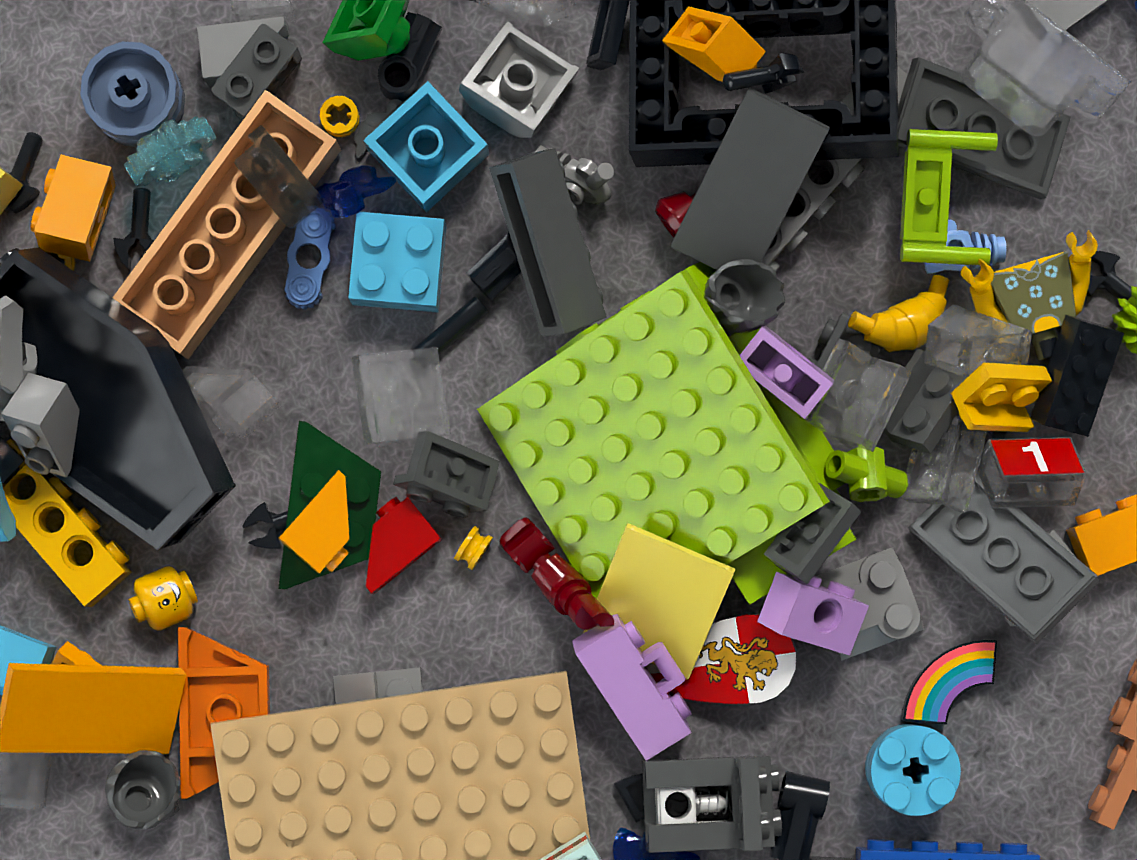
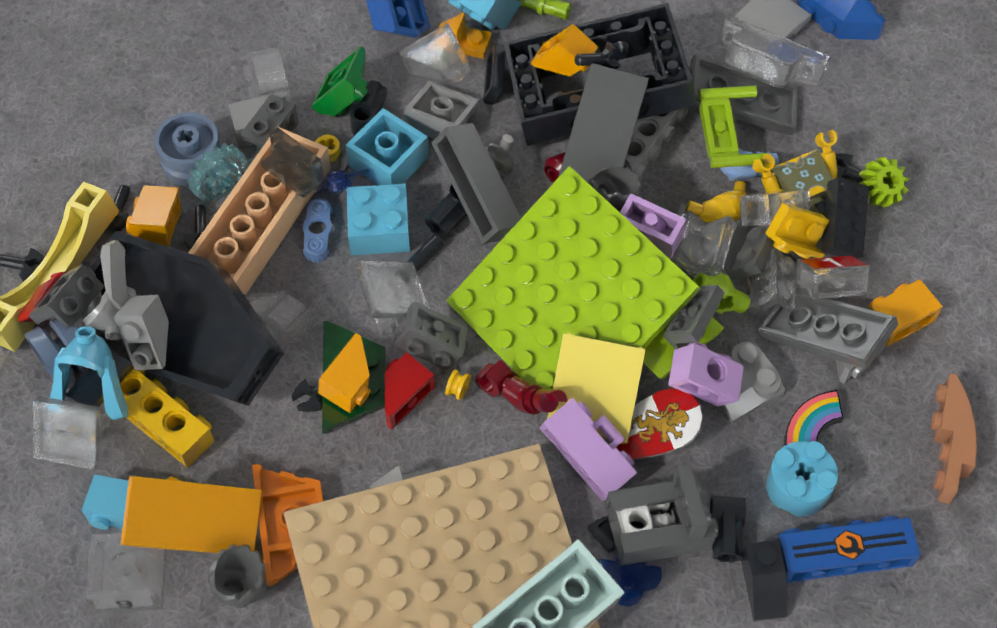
camera: 10 degrees left, 25 degrees down
yellow head [128,566,198,631] -> none

